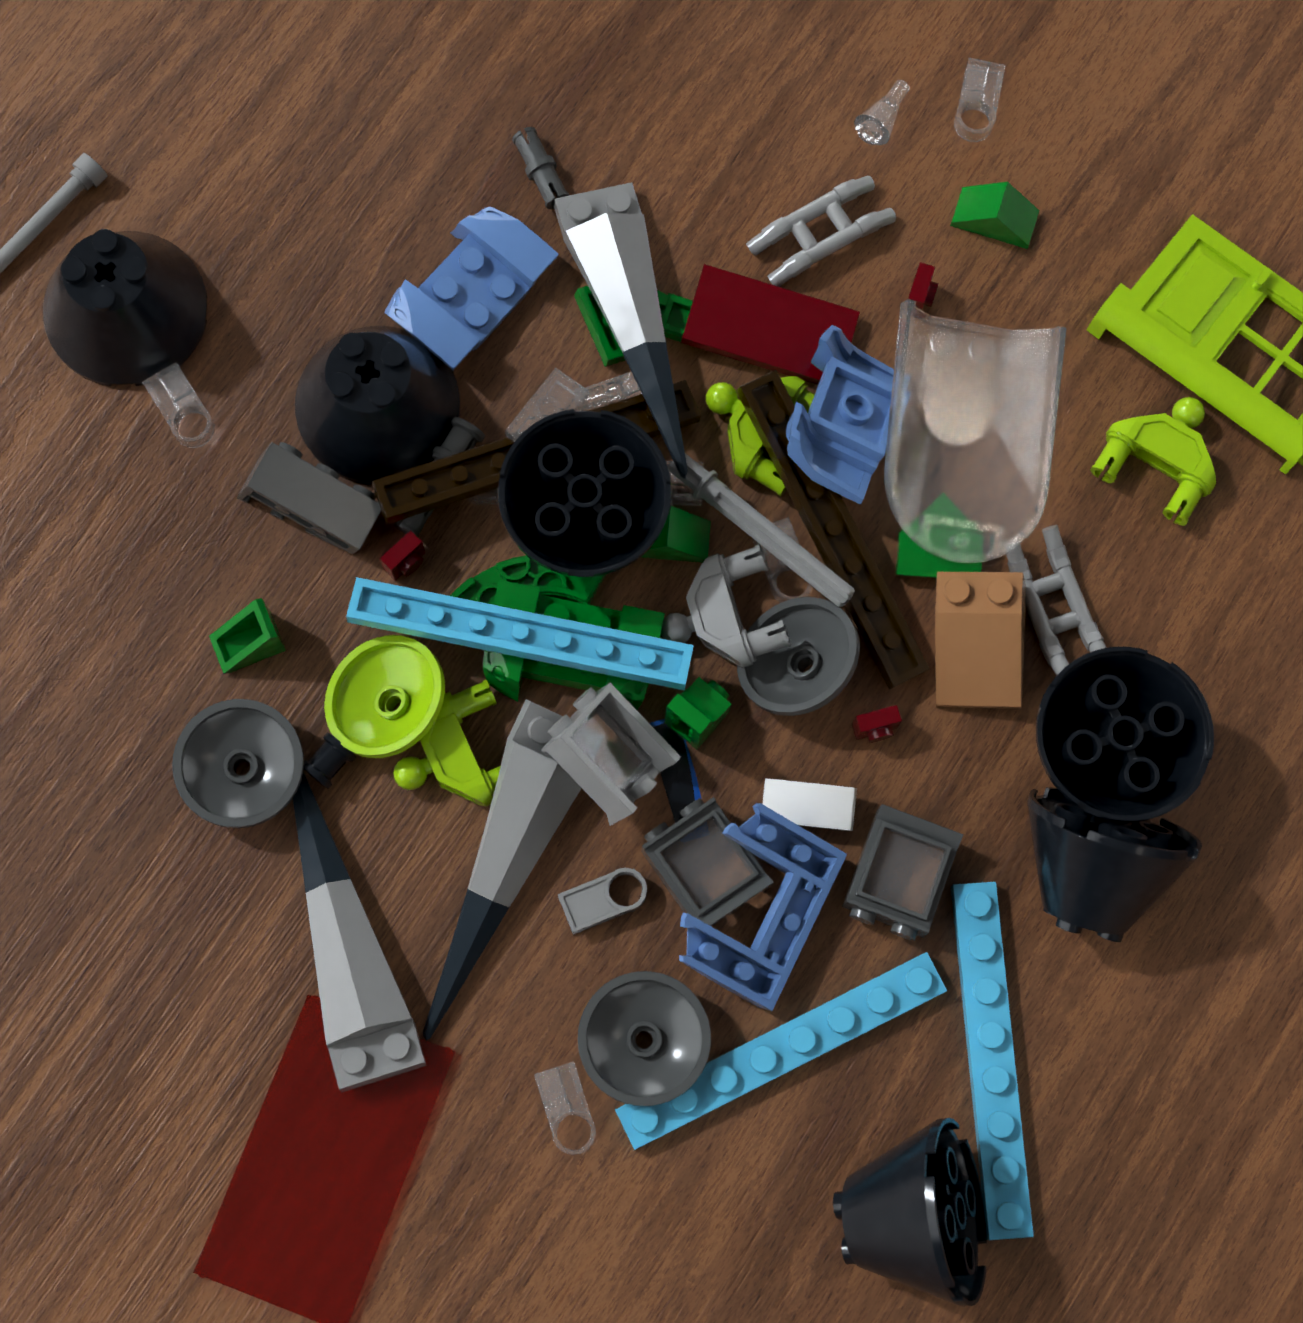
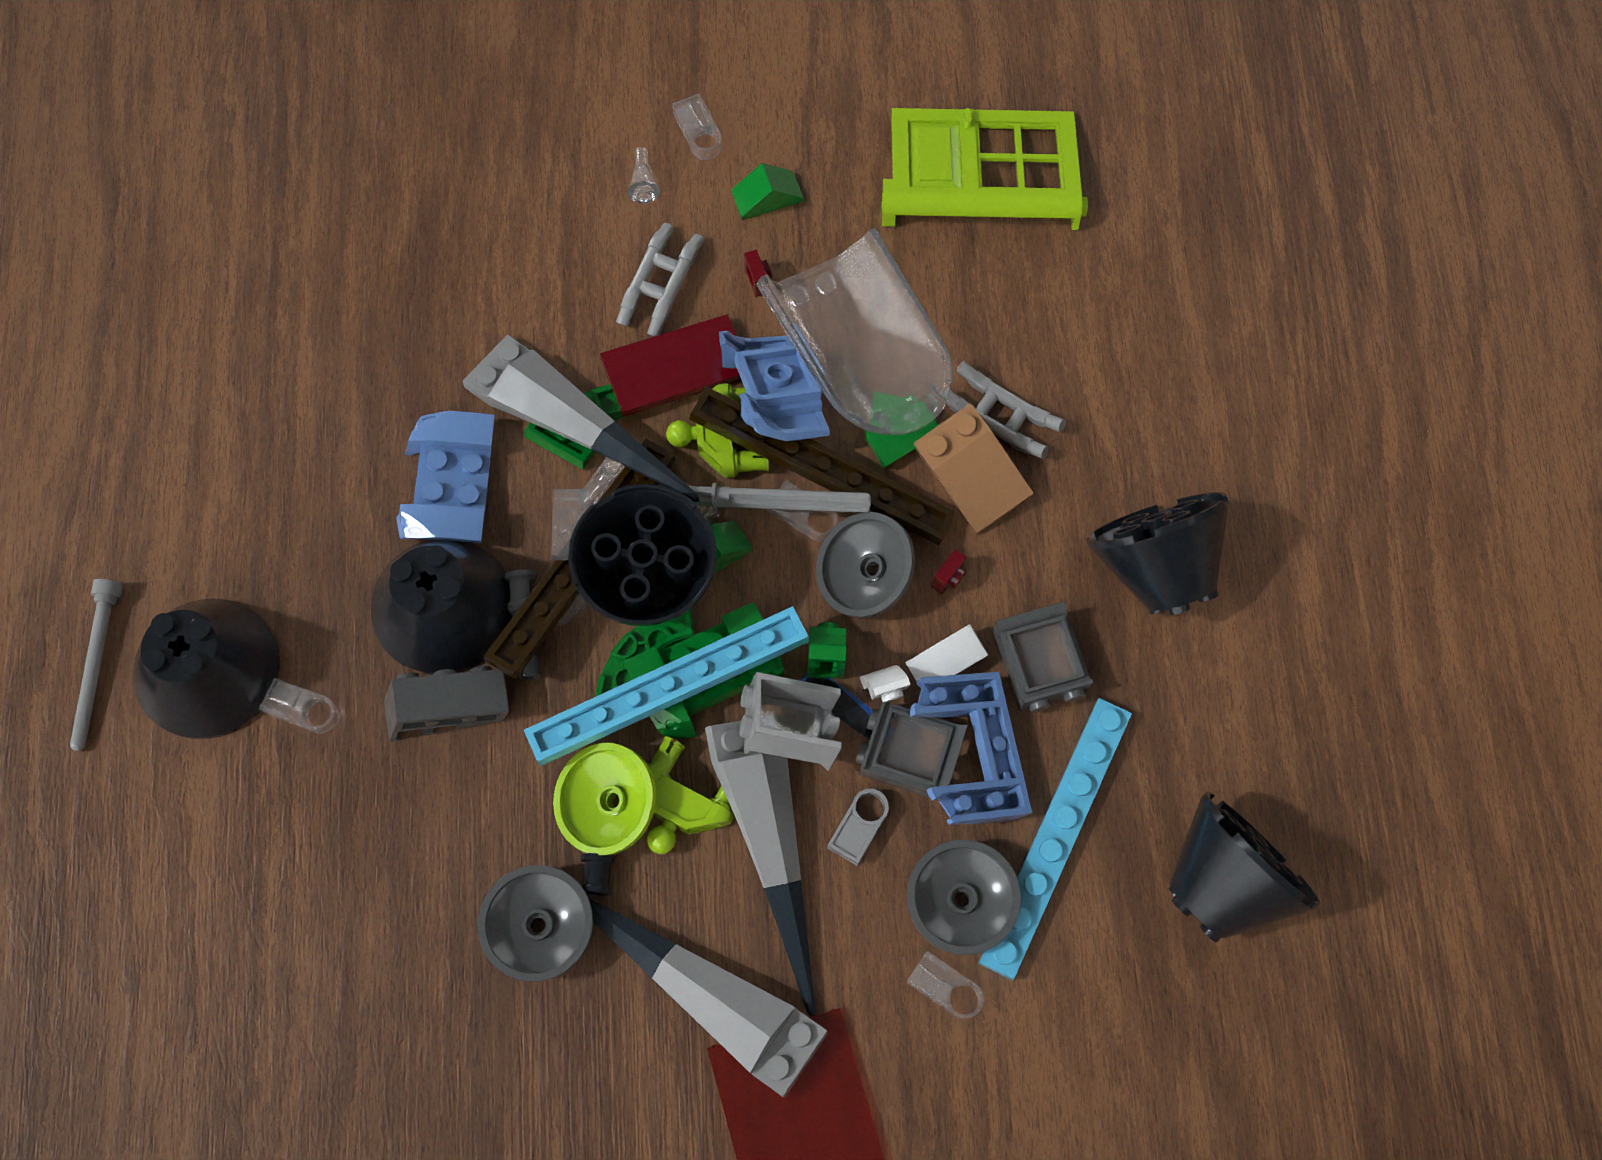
camera: 35 degrees left, 5 degrees down
green slope [209,598,286,674] -> none
dark red plate [380,530,425,581] -> none
dark grey pin [512,127,569,209] -> none
light grey connector [660,544,792,668] -> none
medium azure plate [951,882,1034,1240] -> none
black cone [1036,647,1214,822] -> none
lime connector [1090,397,1216,526] -> none
none -> white slope [860,665,911,703]

